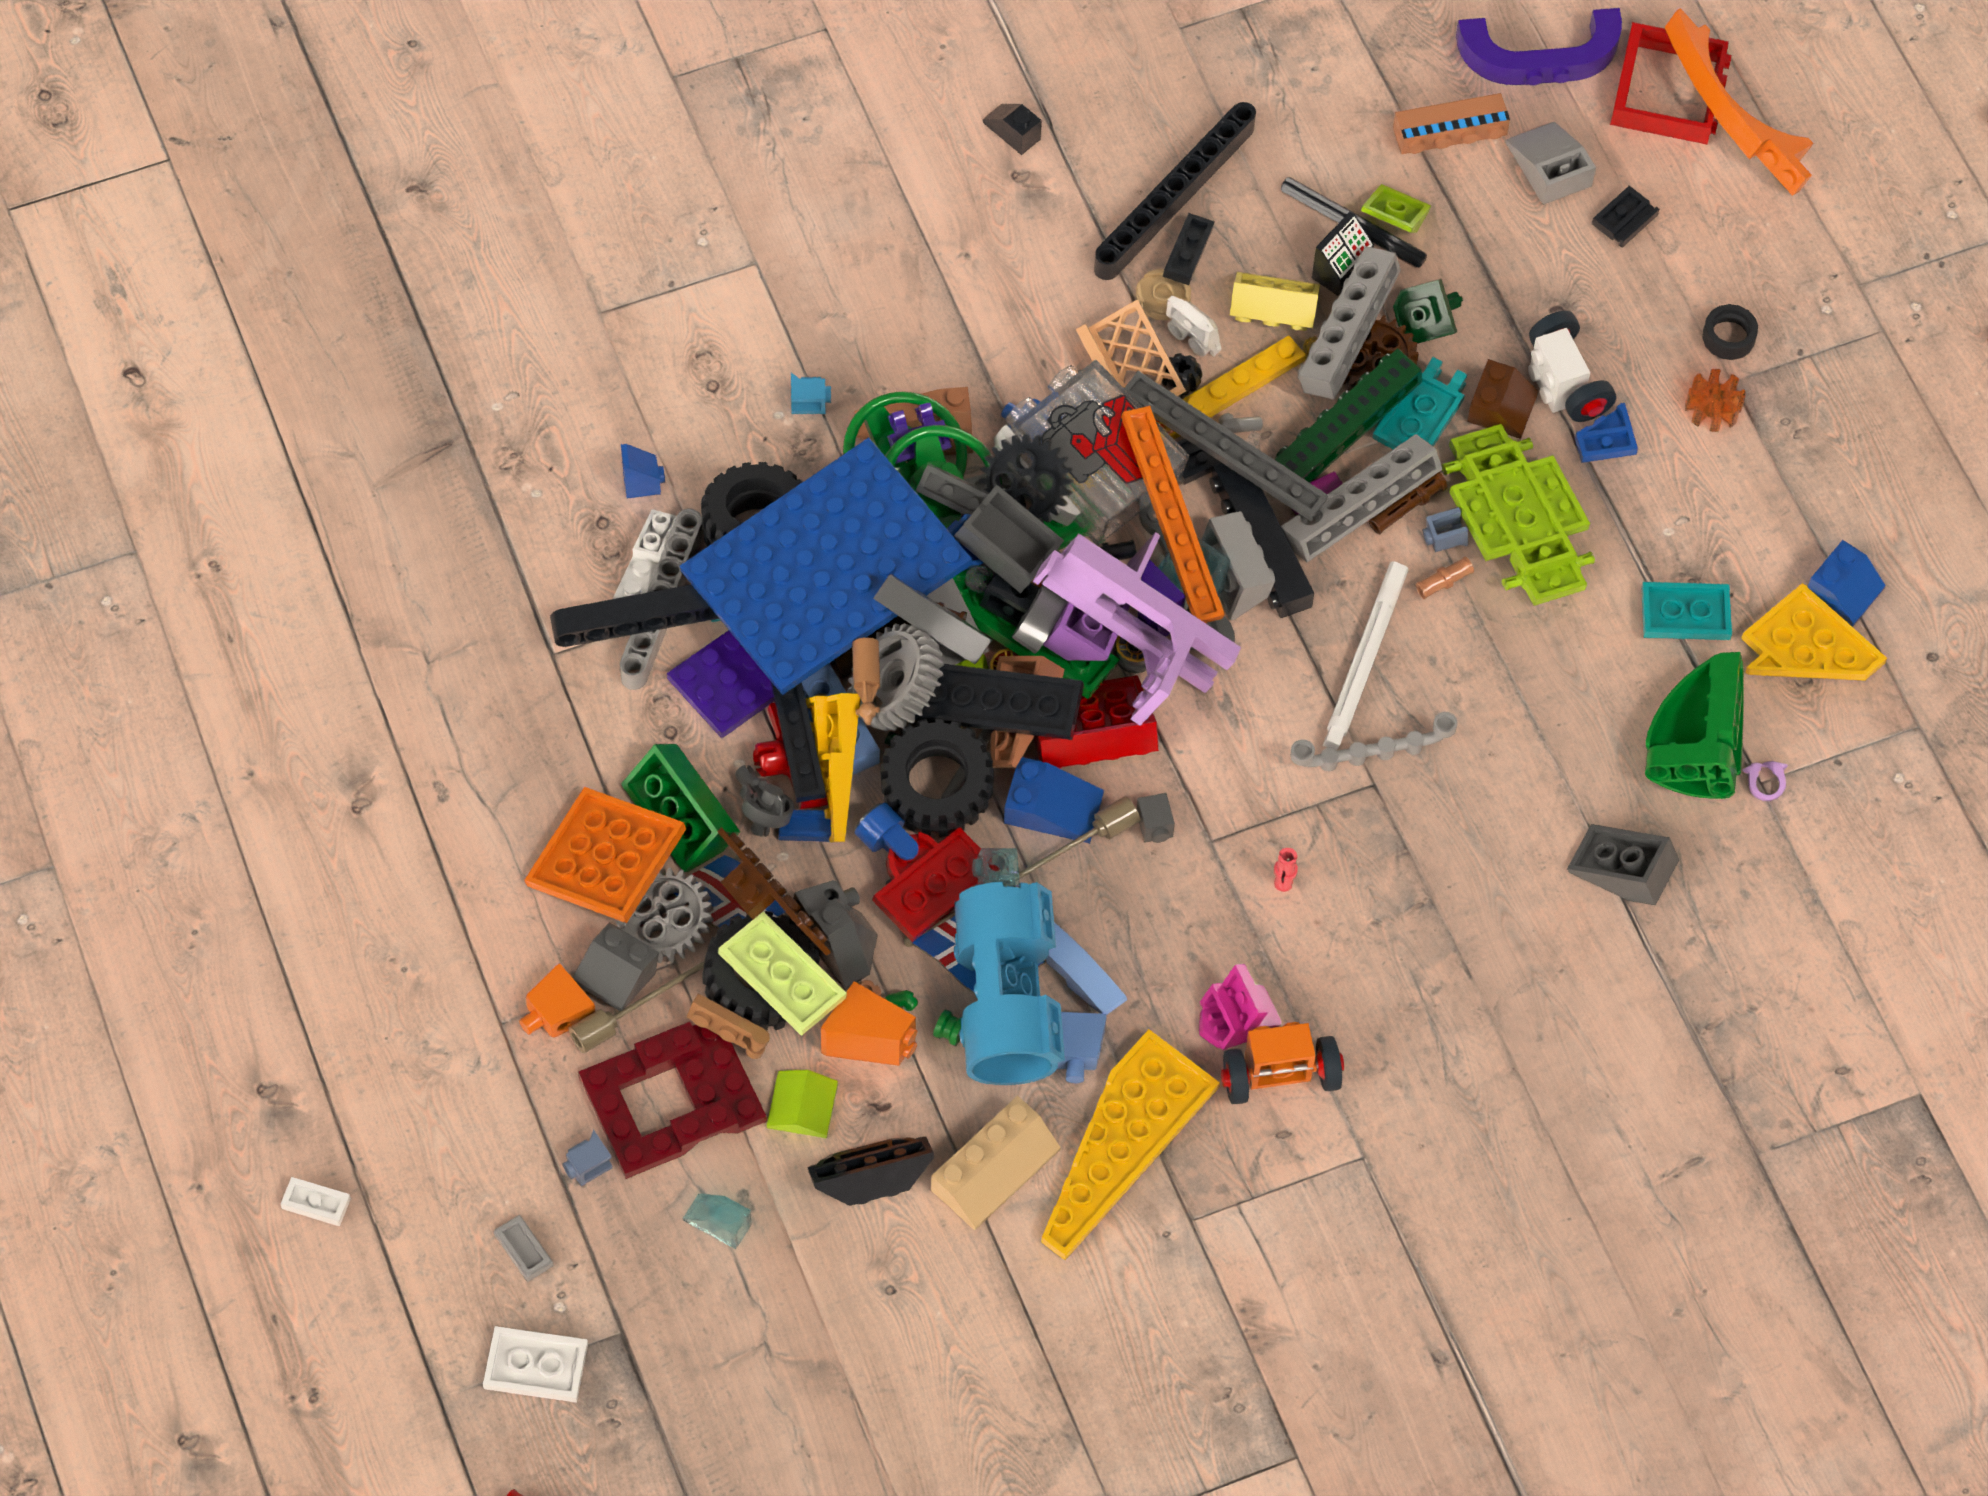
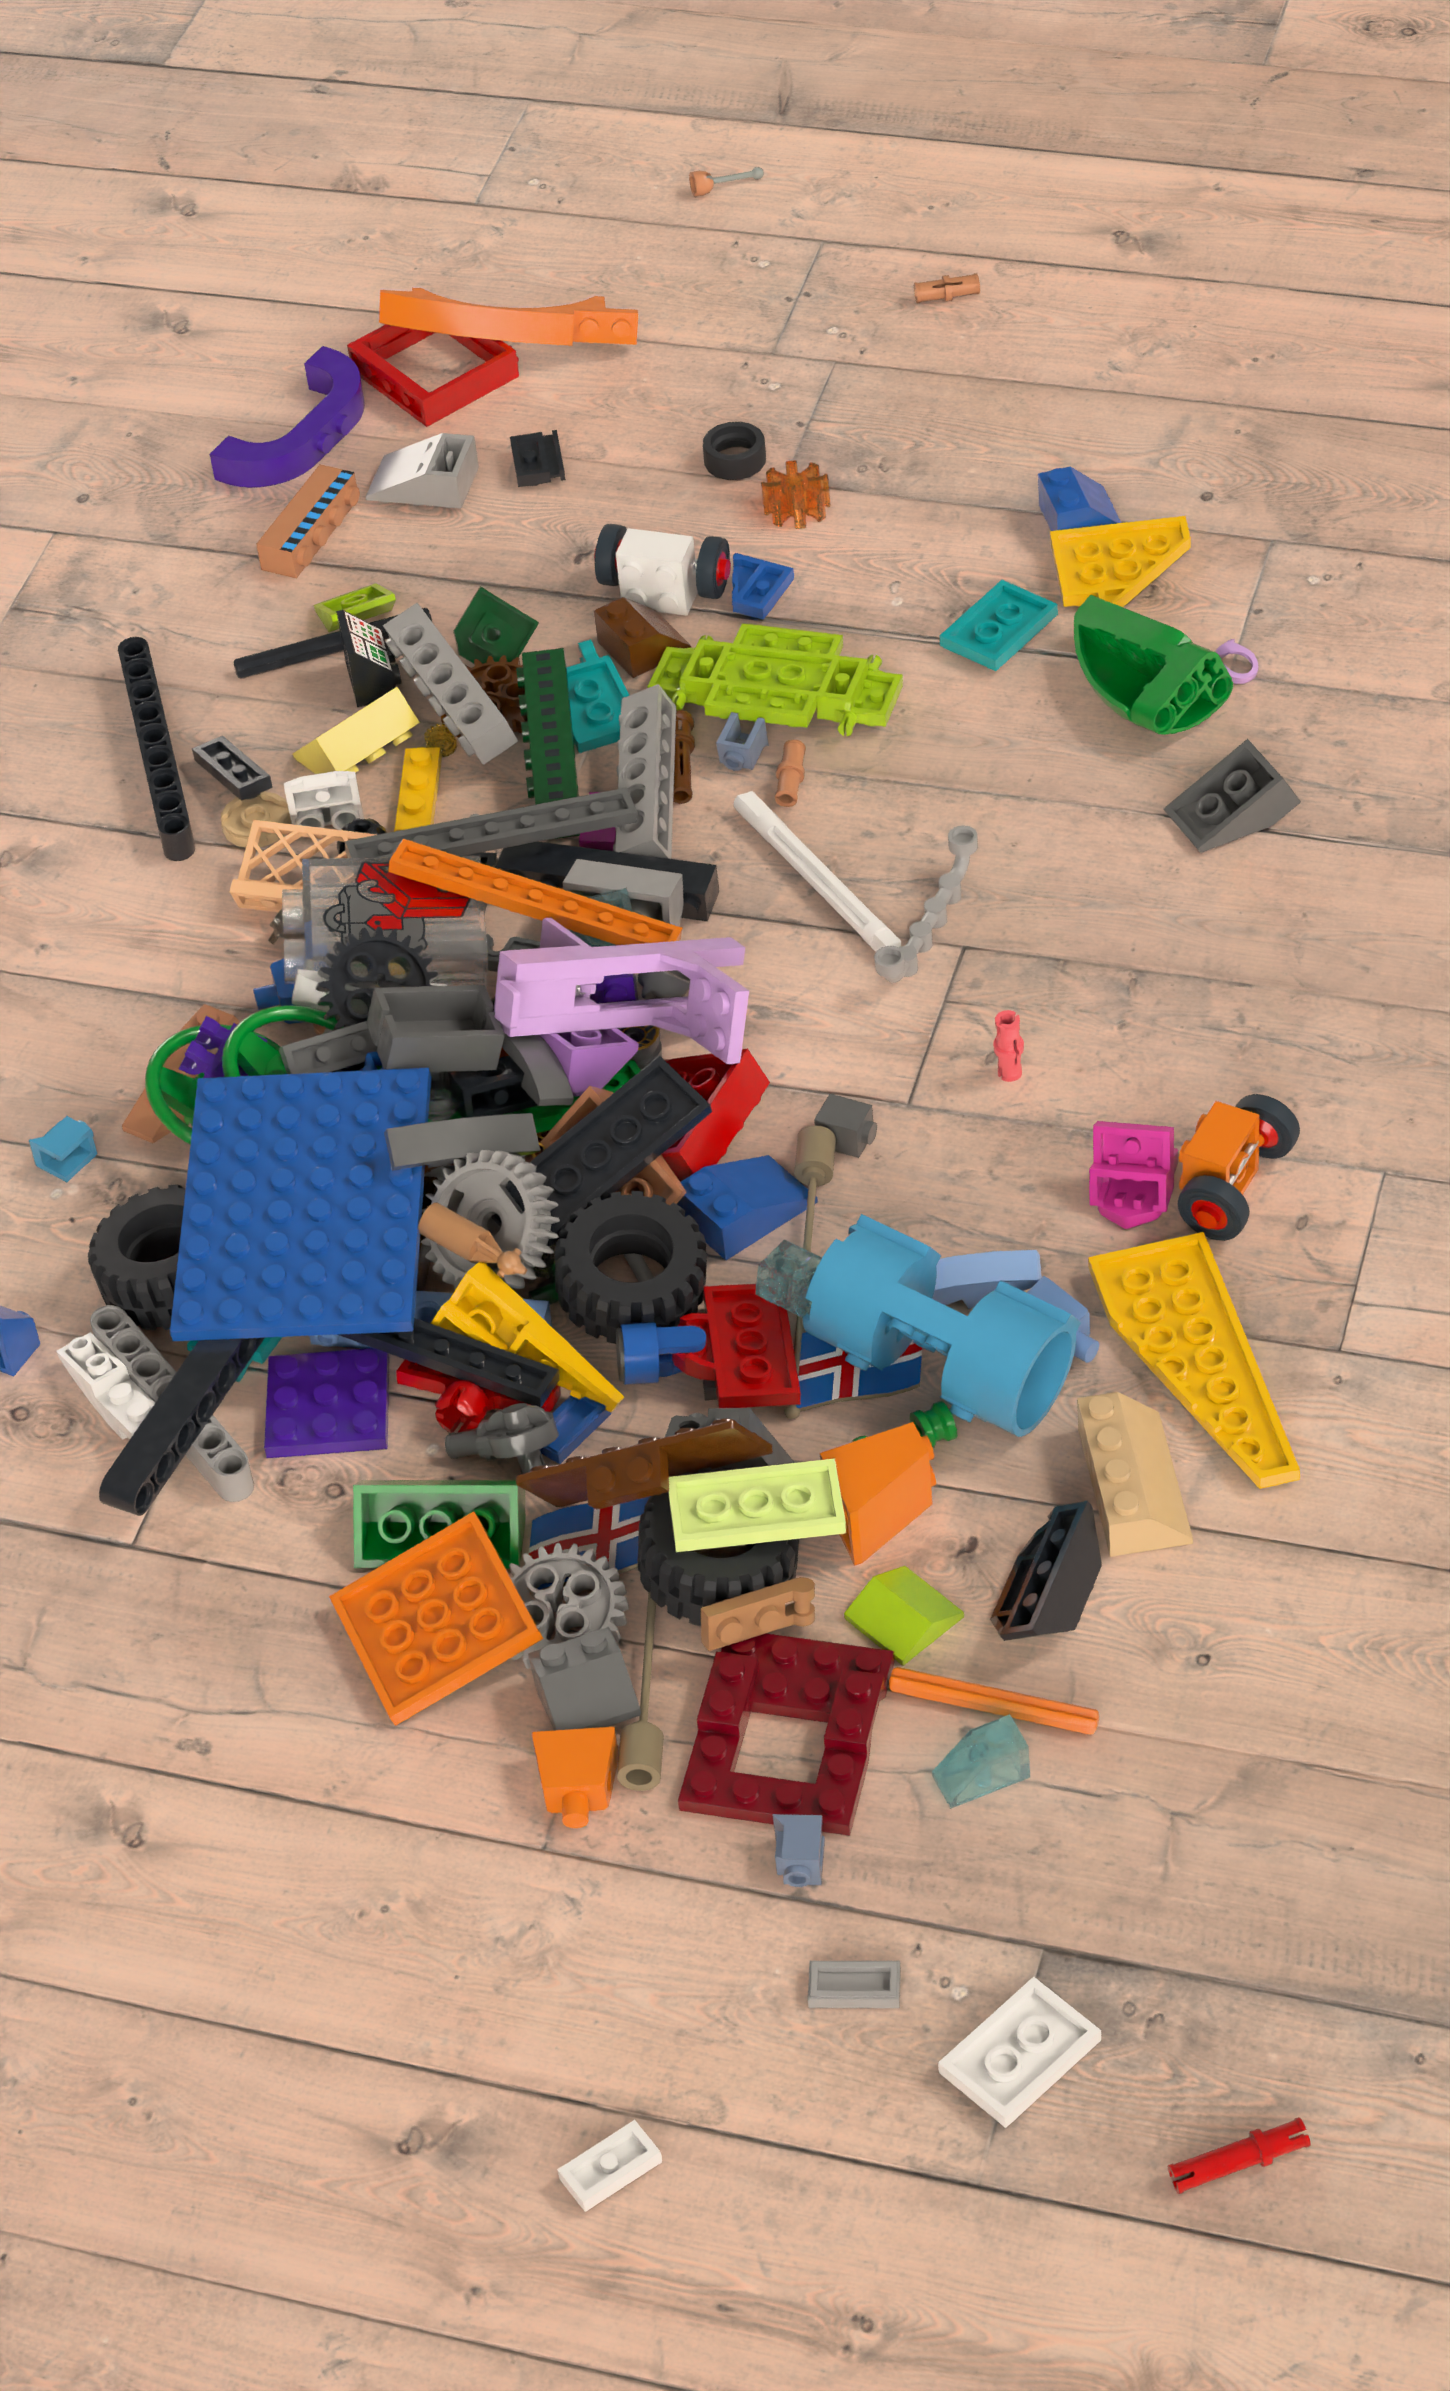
camera: 45 degrees left, 15 degrees down
none -> orange axle [889,1667,1099,1735]

